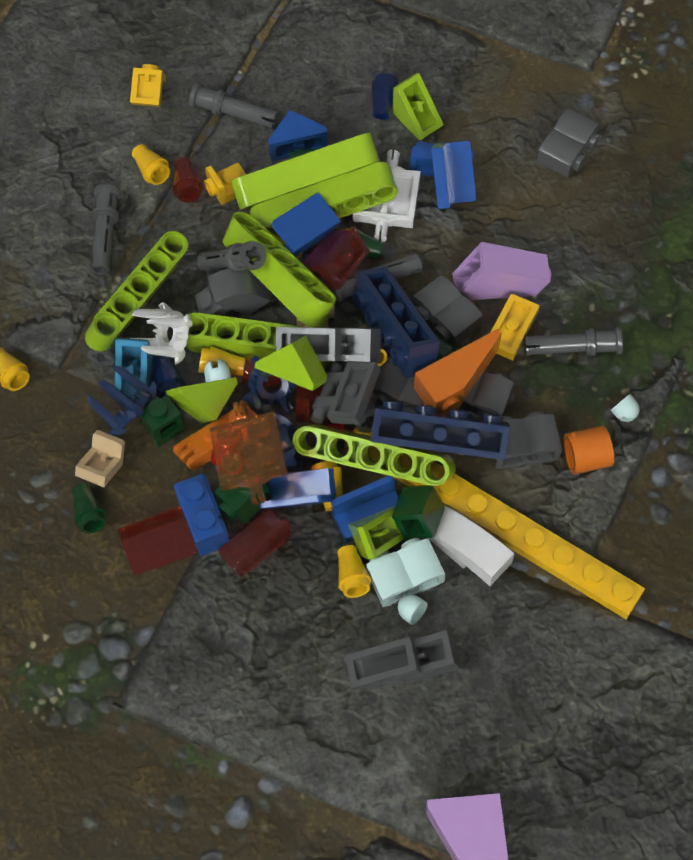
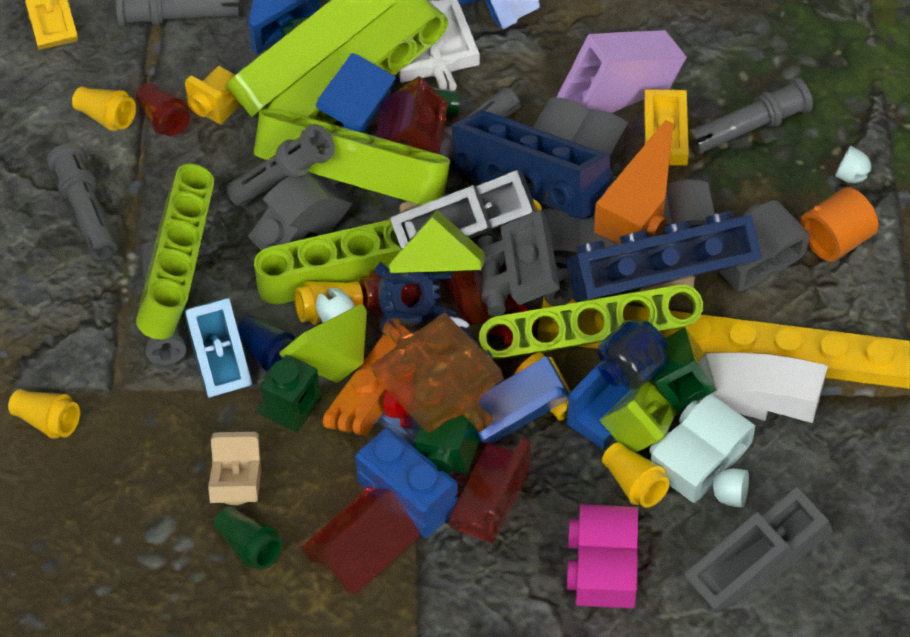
camera: 25 degrees left, 10 degrees down
dark blue piece [87,366,157,435] -> none
white piece [131,302,193,365] -> none
none -> dark pink brick [567,504,638,608]
none -> clear blue head [598,320,667,389]

